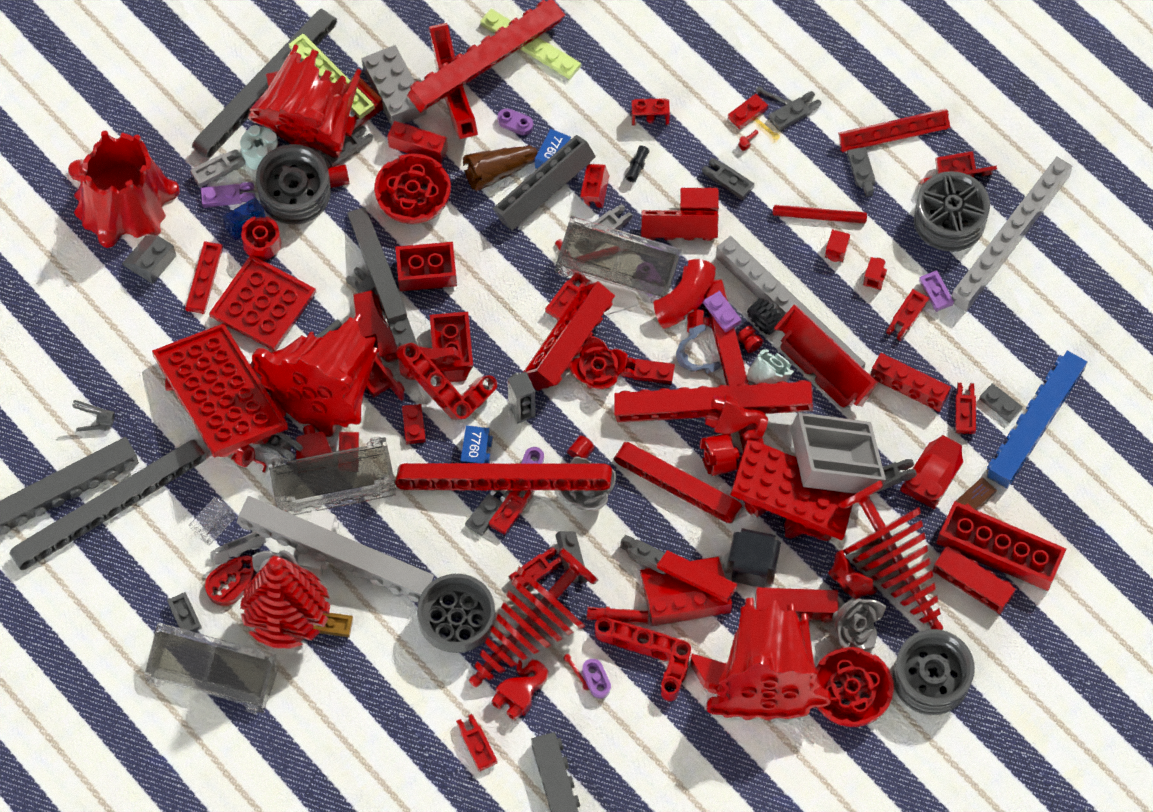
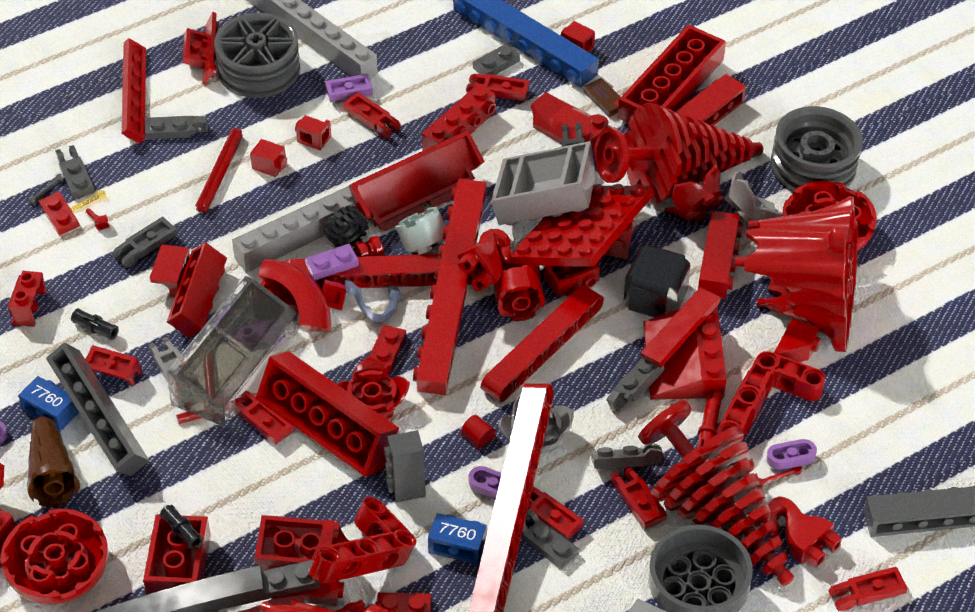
camera: 80 degrees left, 15 degrees down
none -> black pin [160,504,203,550]
none -> red brick [561,21,595,52]

